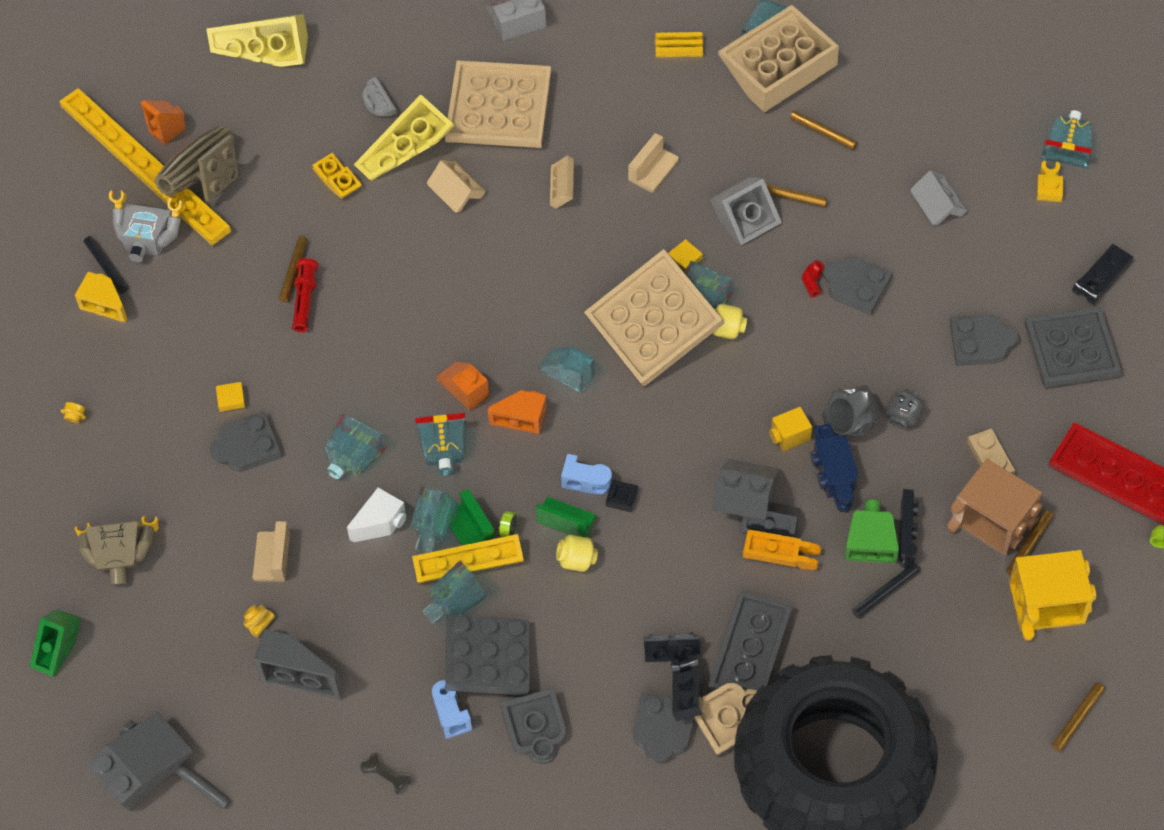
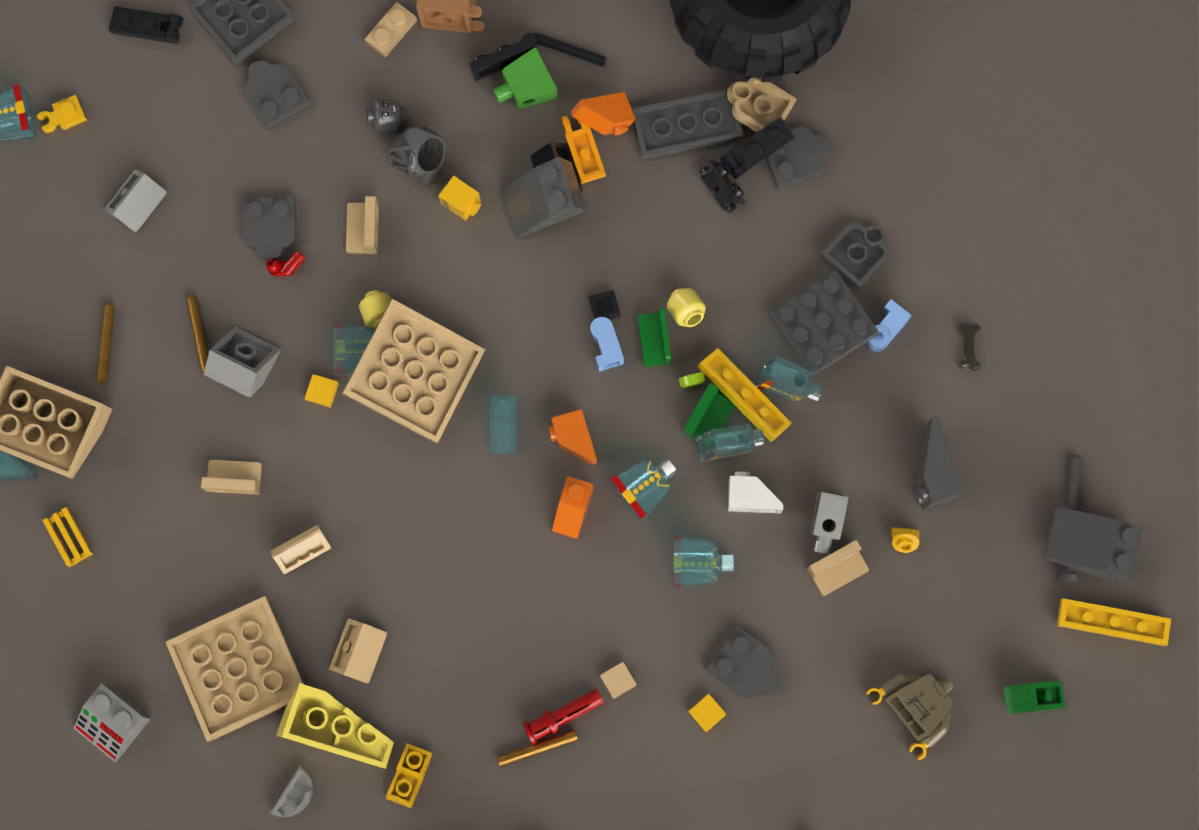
camera: 120 degrees left, 20 degrees up
dark blue hinge [810,424,859,512] -> none
none -> tan panel [346,196,379,254]
none -> orange slope [571,92,635,135]
none -> tan tile [600,662,637,699]
none -> light grey torso [811,491,849,554]
none -> yellow plate [1057,598,1171,646]

